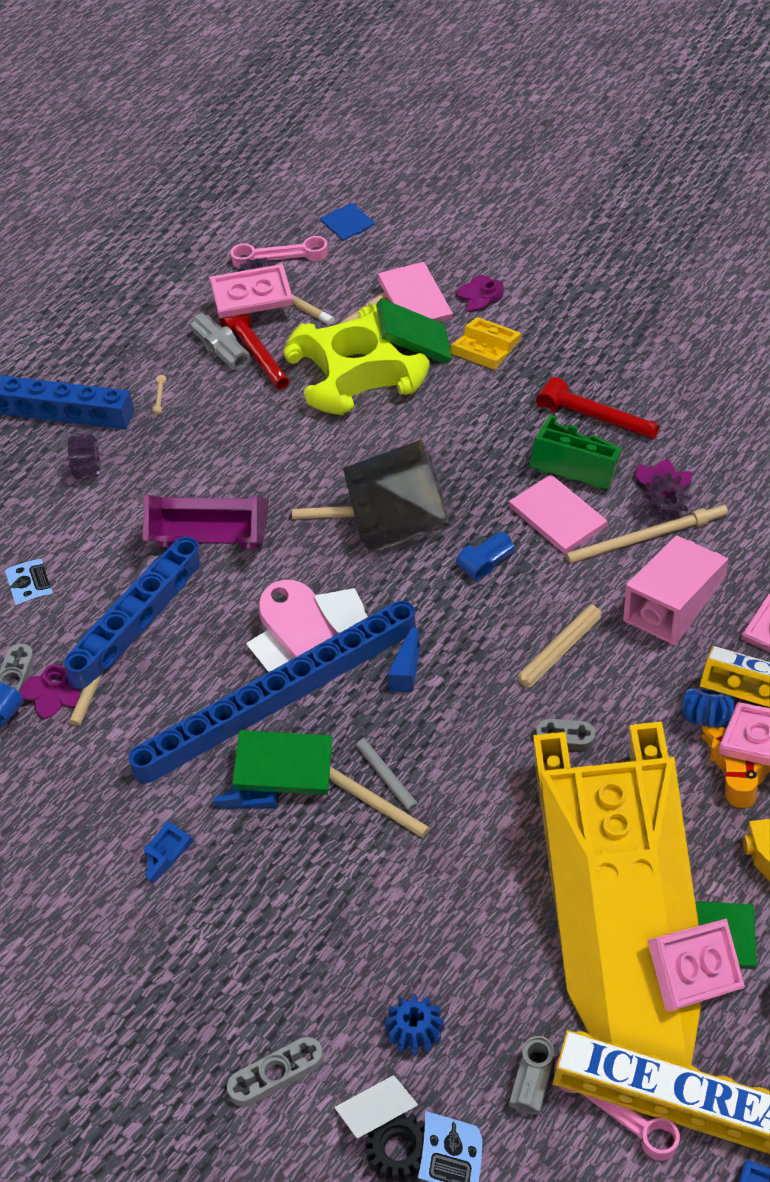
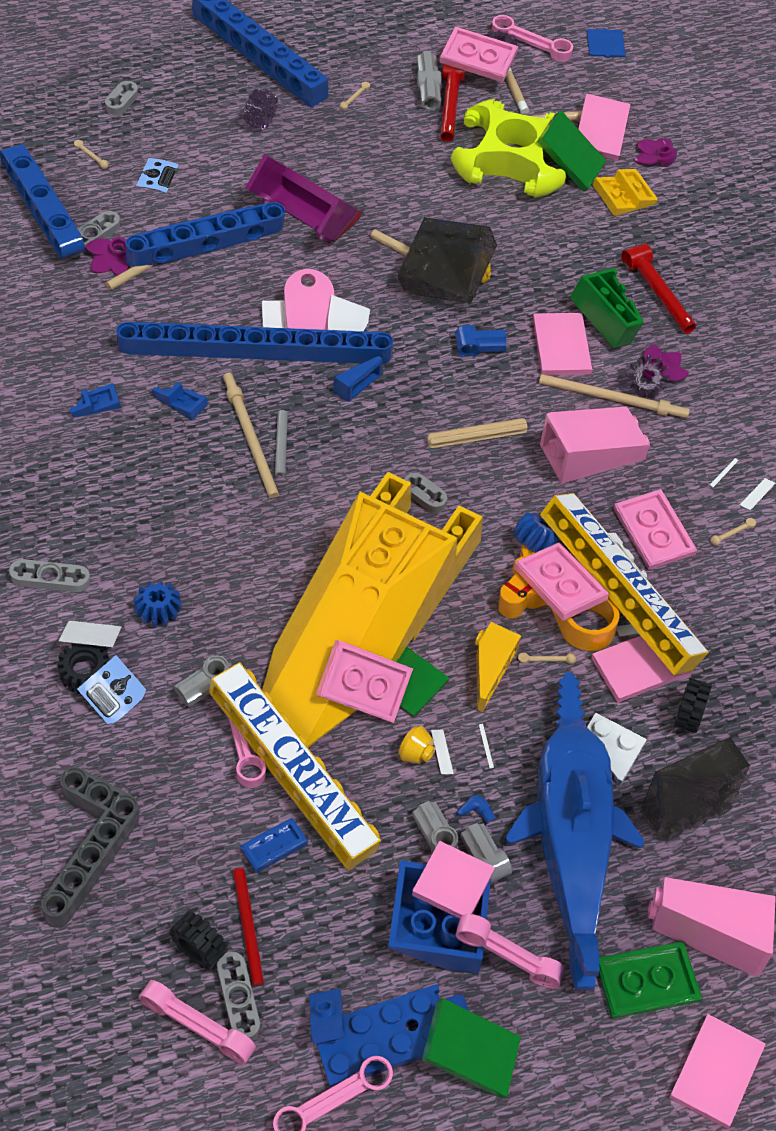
camera: 25 degrees right, 5 degrees up
green tile [232,730,333,795] -> none

